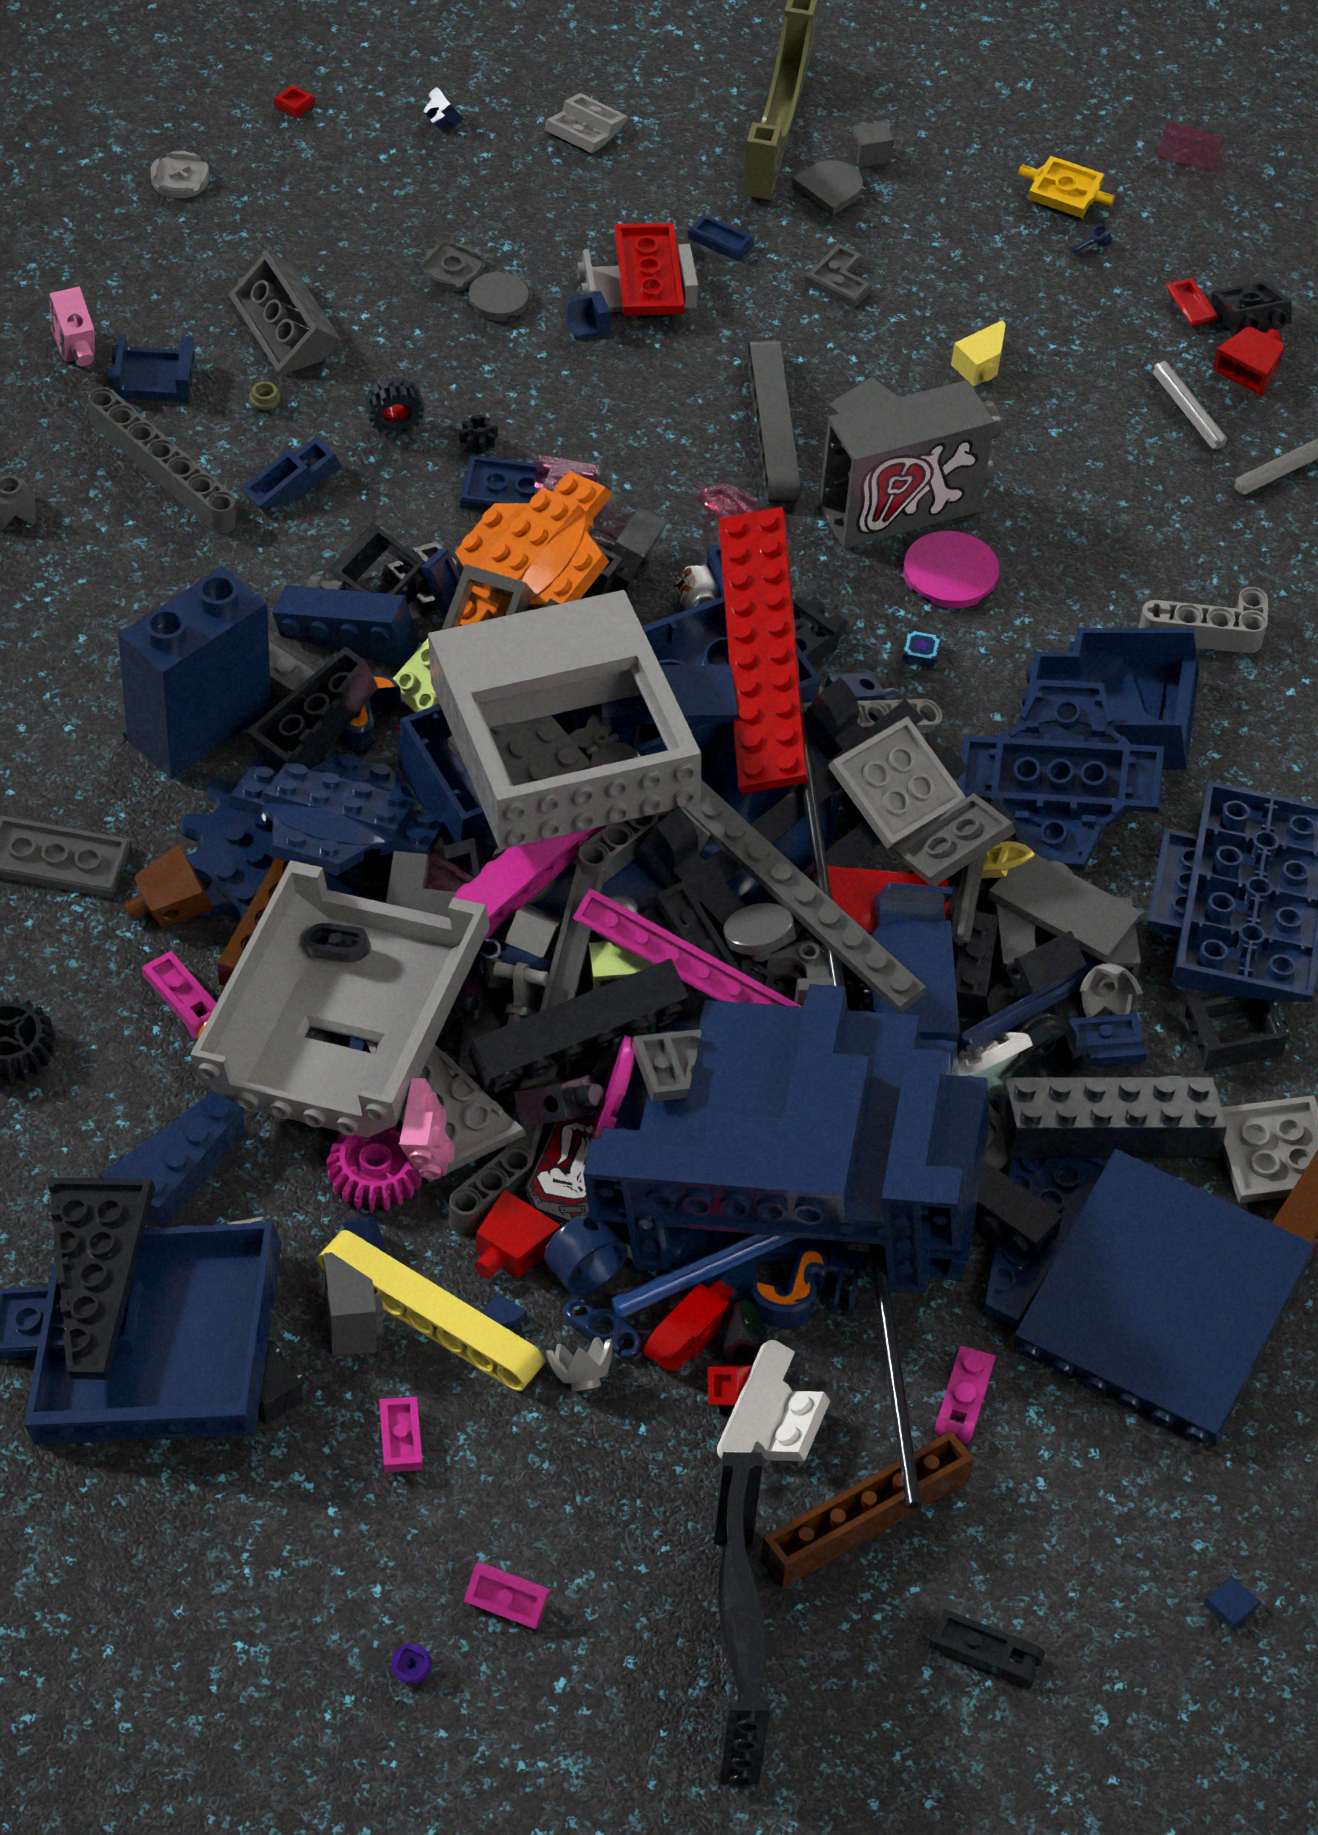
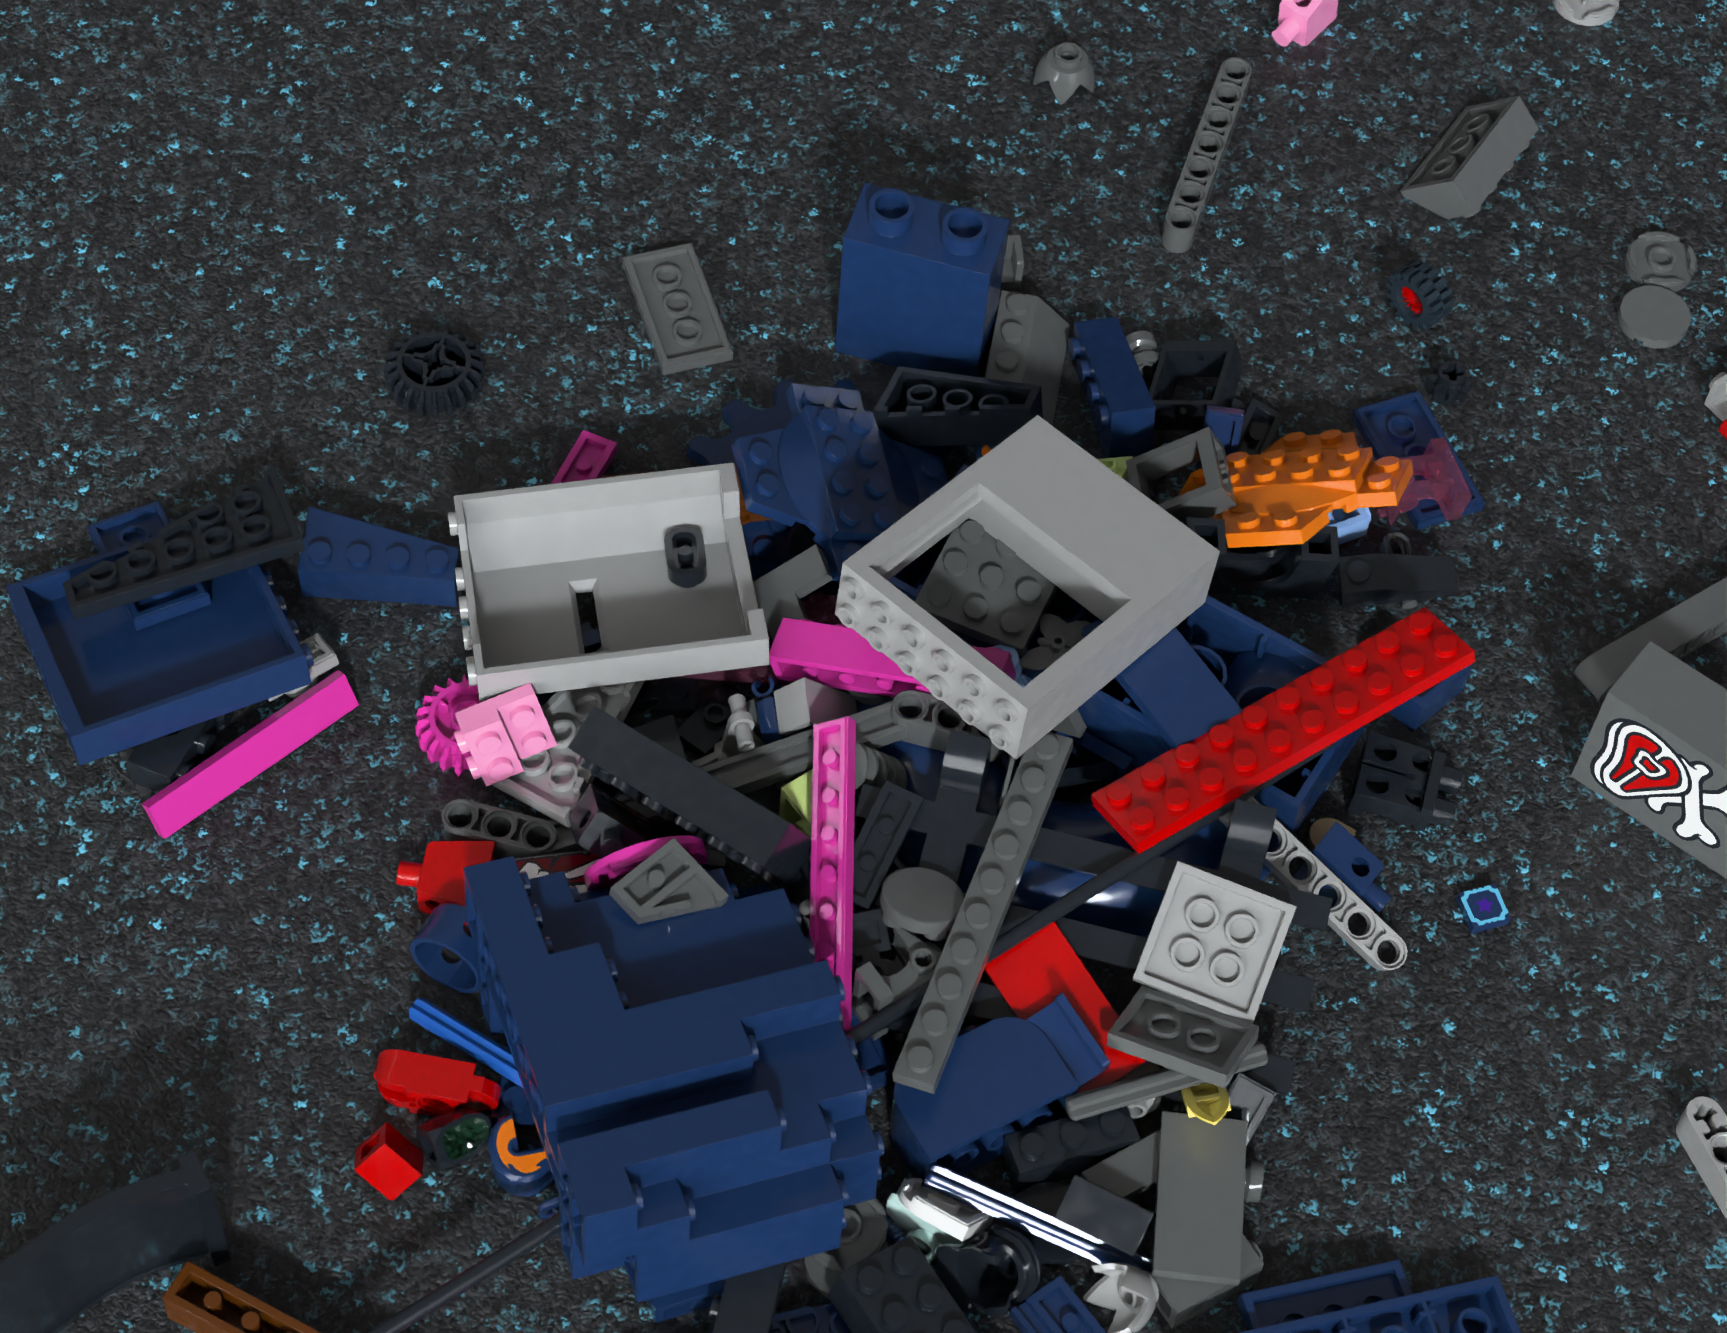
camera: 60 degrees right, 5 degrees up
dark blue panel [108,334,195,402] -> none
reddish brown torso [124,844,214,927] -> none
dark blue slope [241,436,342,510] -> none
olive plate [249,381,281,410] -> none
light yellow beam [317,1230,545,1391] -> none
dark grey slope [324,1252,384,1356] -> none
dark blue tile [343,1216,386,1252] -> none
dark pink plate [379,1397,422,1473] -> none
dark pink plate [464,1562,551,1629] -> none
dark blue tile [481,1293,527,1327] -> none
light grey piece [546,1337,613,1391] -> none
dark blue piece [563,1297,644,1358] -> none
dark blue panel [566,291,611,340] -> none
clear pink wing [697,482,766,523] -> none
white plate [717,1340,830,1461] -> none
dark pink tile [903,531,999,608] -> none
dark blue plate [958,679,1165,870] -> none
dark blue panel [1022,628,1200,770] -> none
none -> dark pink tile [142,670,359,839]

